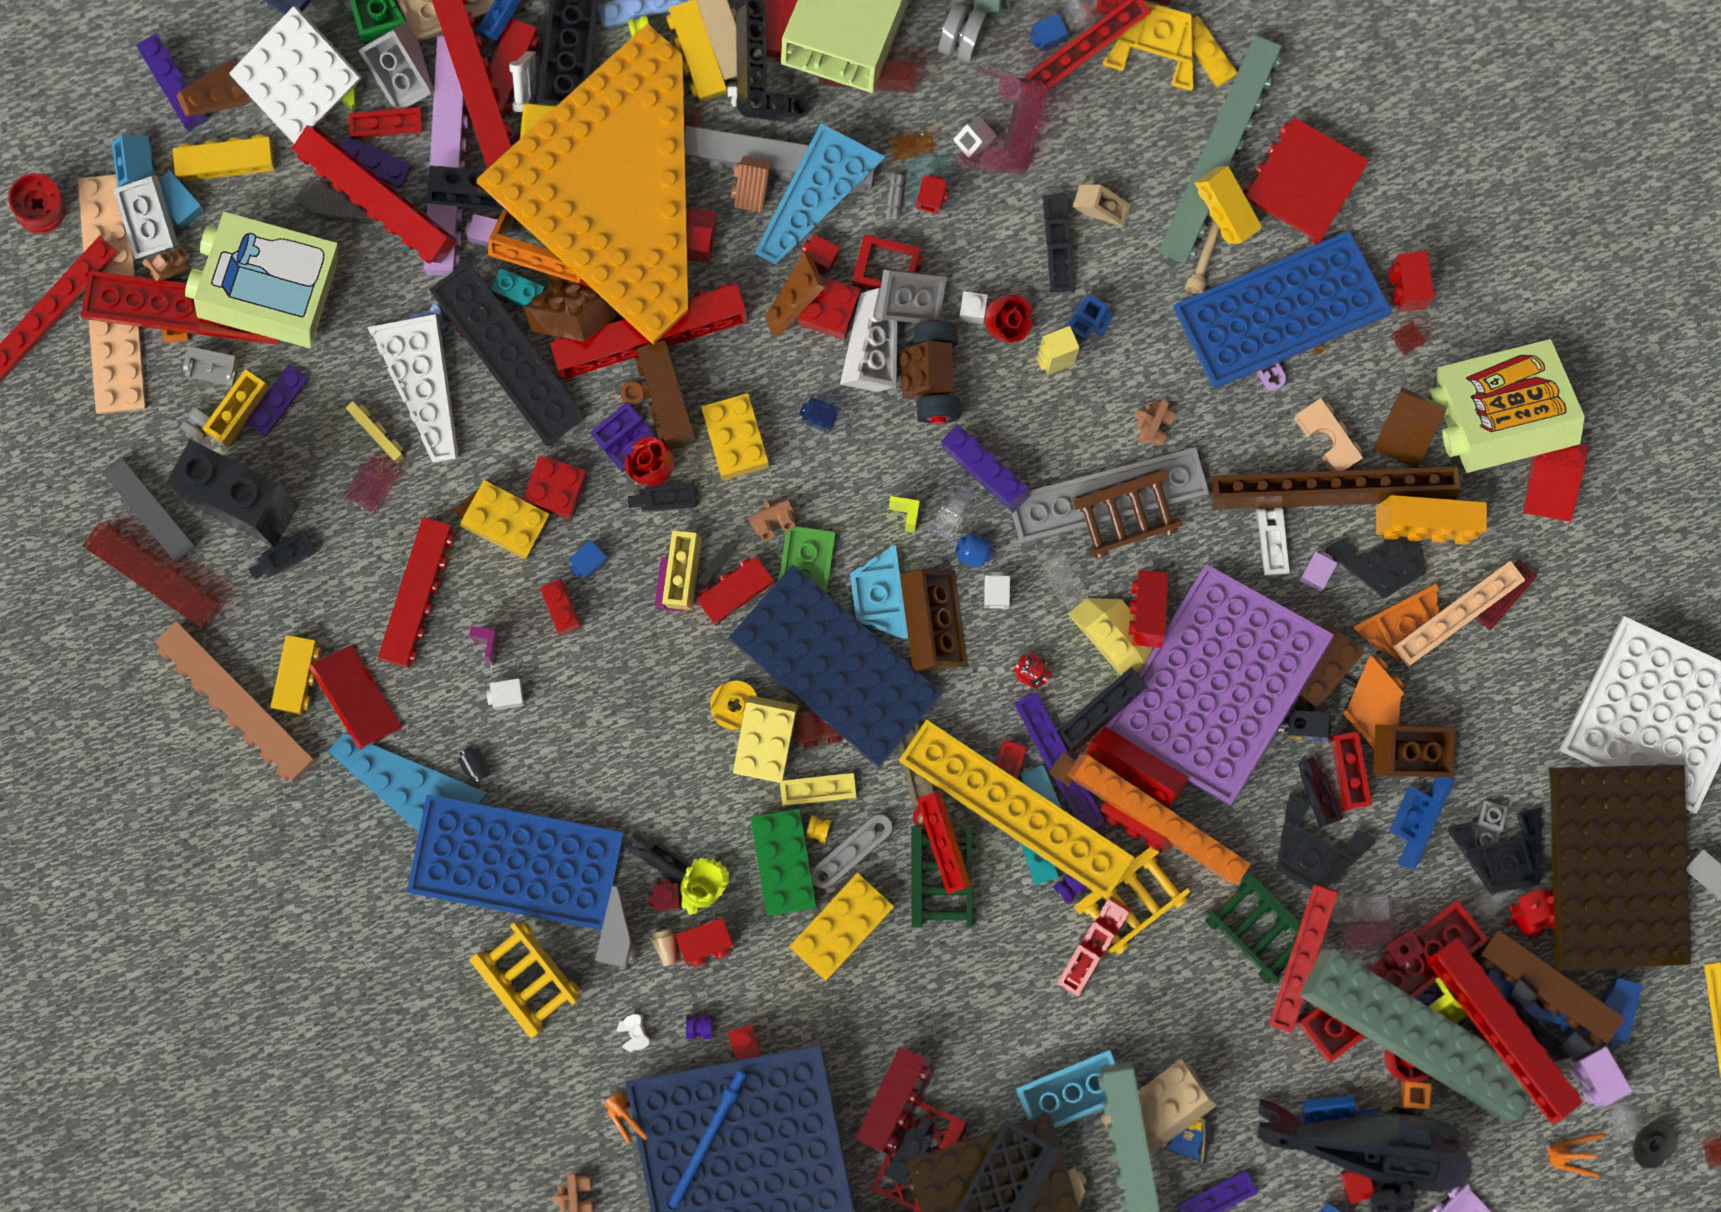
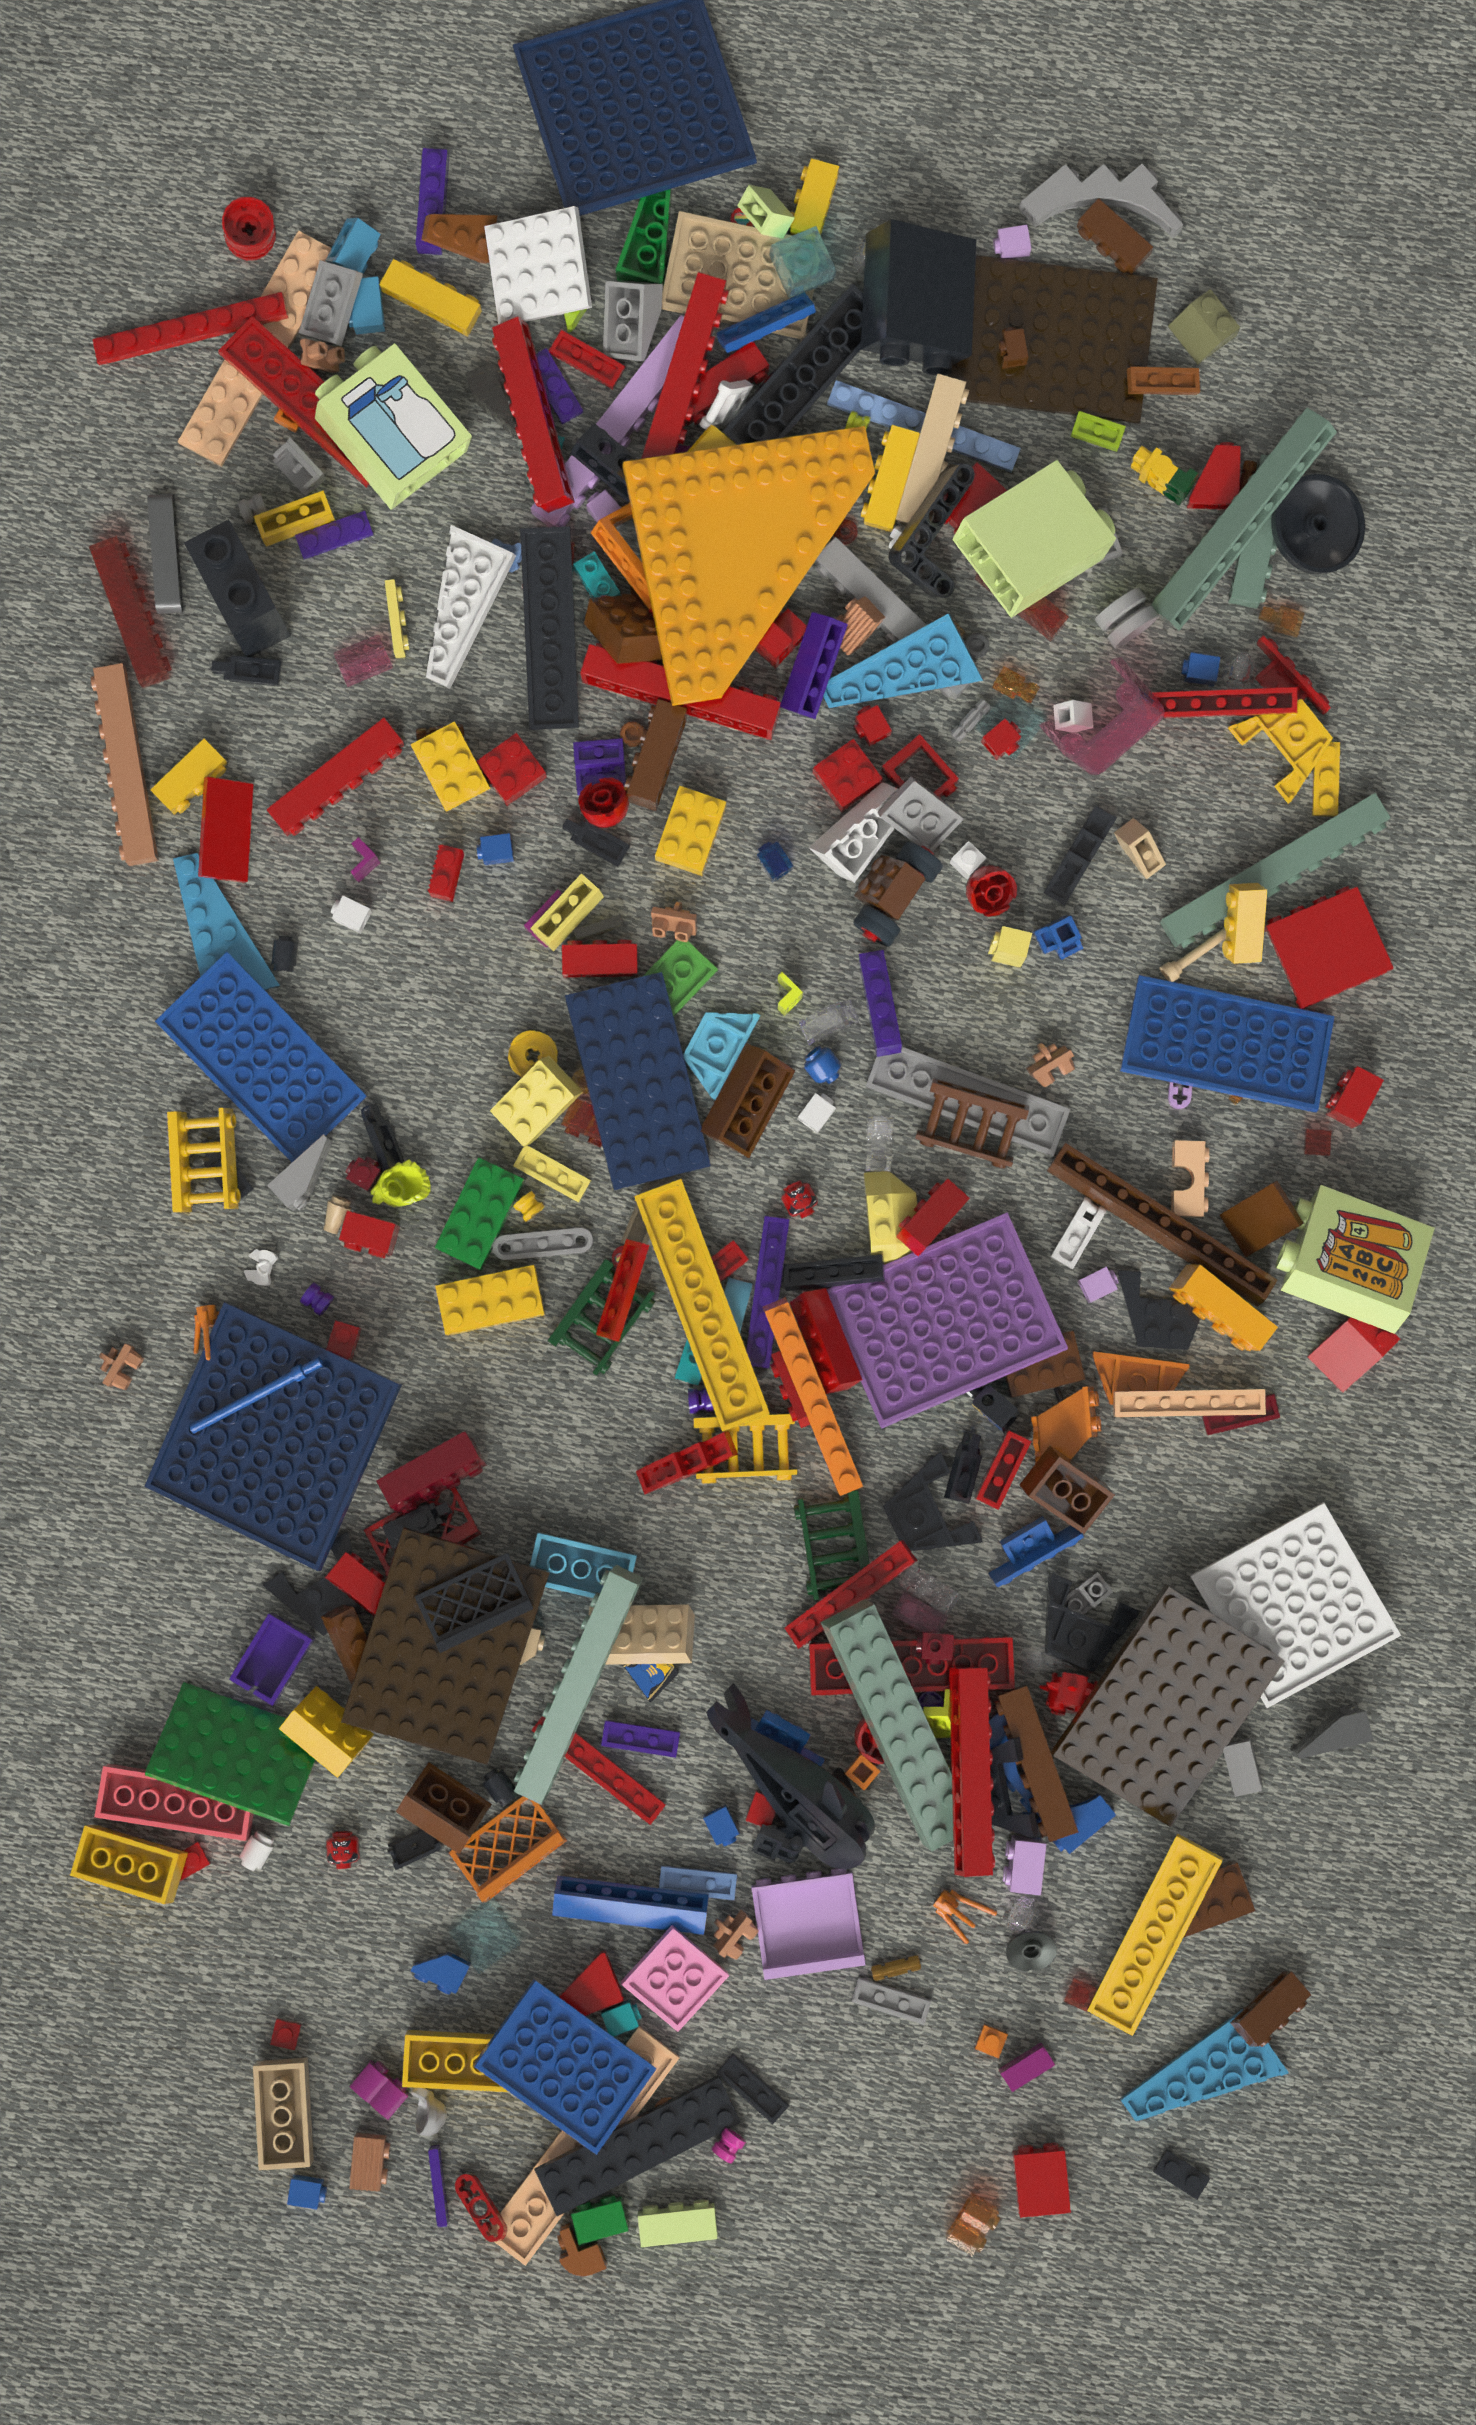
camera: 35 degrees right, 5 degrees up
dark orange wing [765,252,825,337] -> none
clear orange plate [1049,752,1089,792] -> none
none -> dark purple brick [780,612,848,719]

